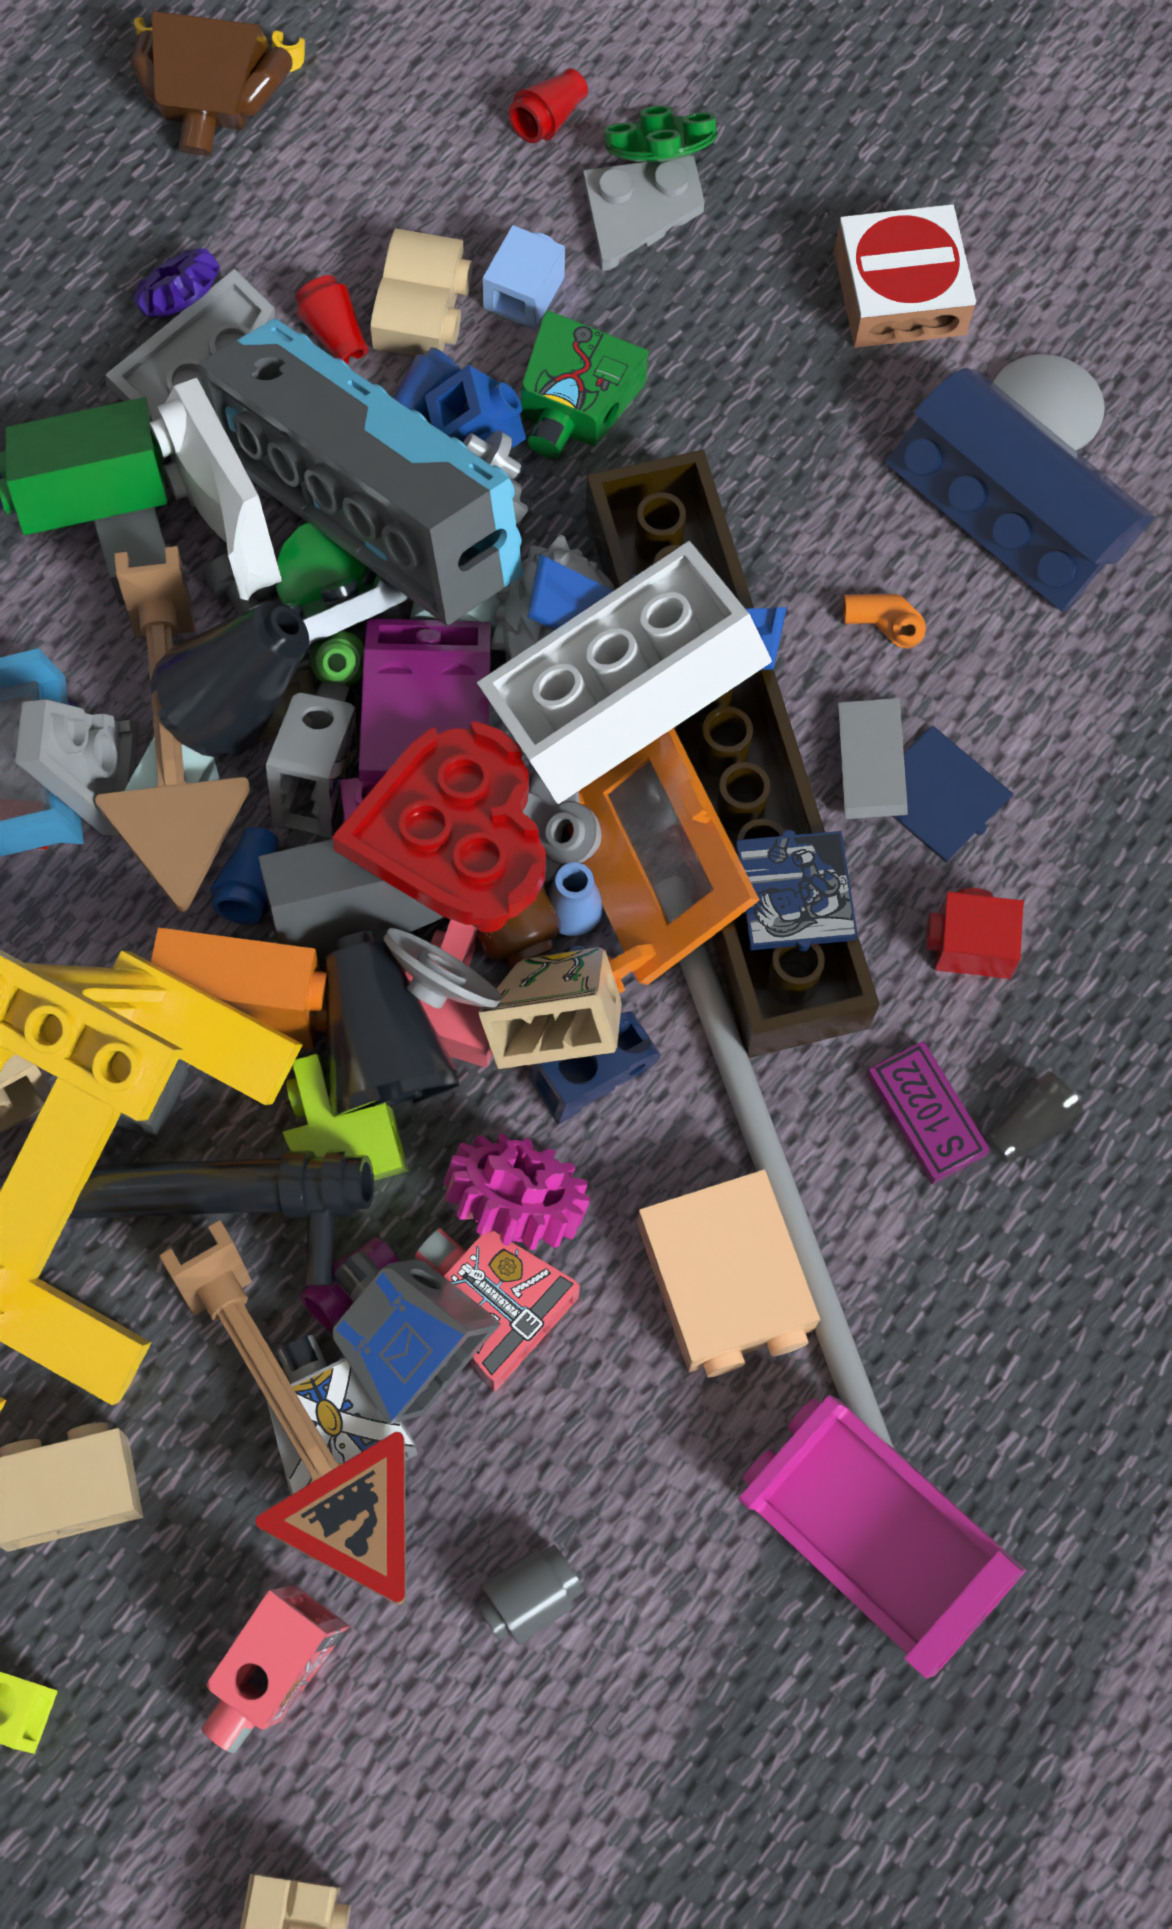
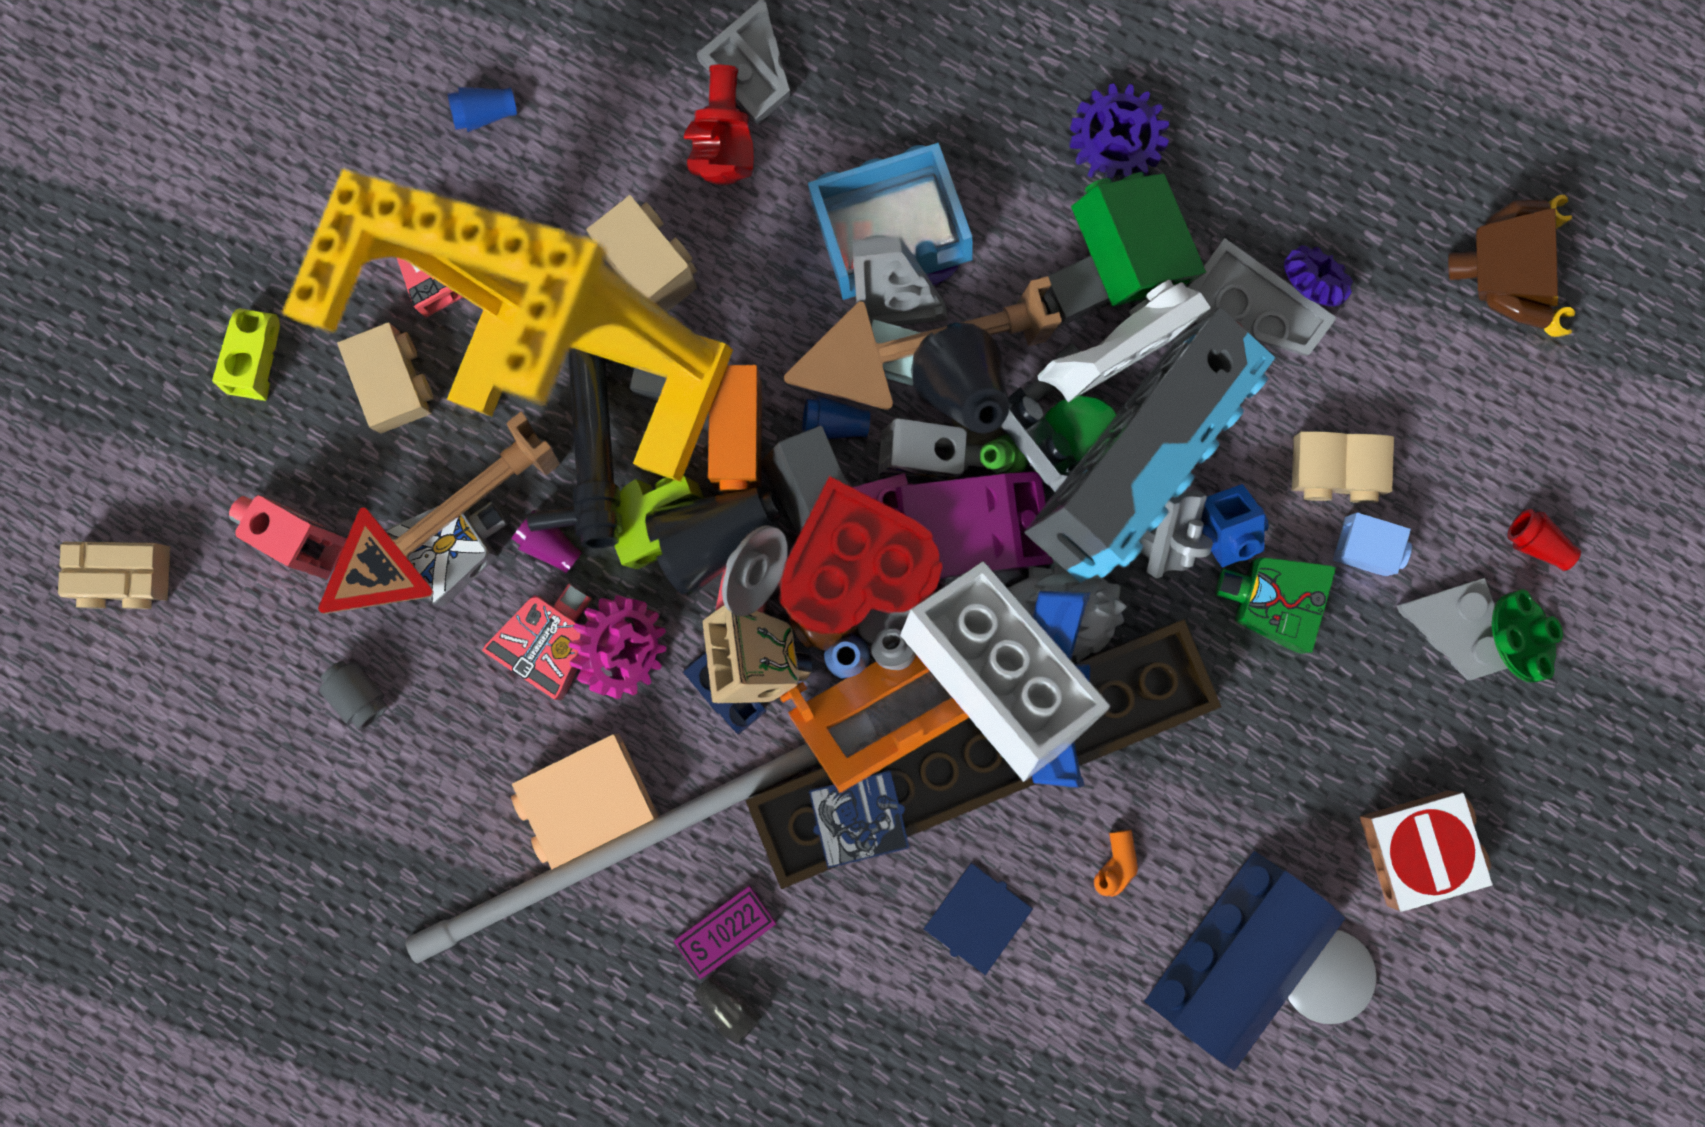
camera: 90 degrees right, 15 degrees up
red cone [295,275,369,364] -> none
dark grey torso [333,1252,501,1424] -> none
blue cone [393,347,461,420] -> none
dark pink panel [738,1395,1027,1679] -> none
light grey tile [838,698,908,819] -> none
red brick [925,888,1024,979] -> none

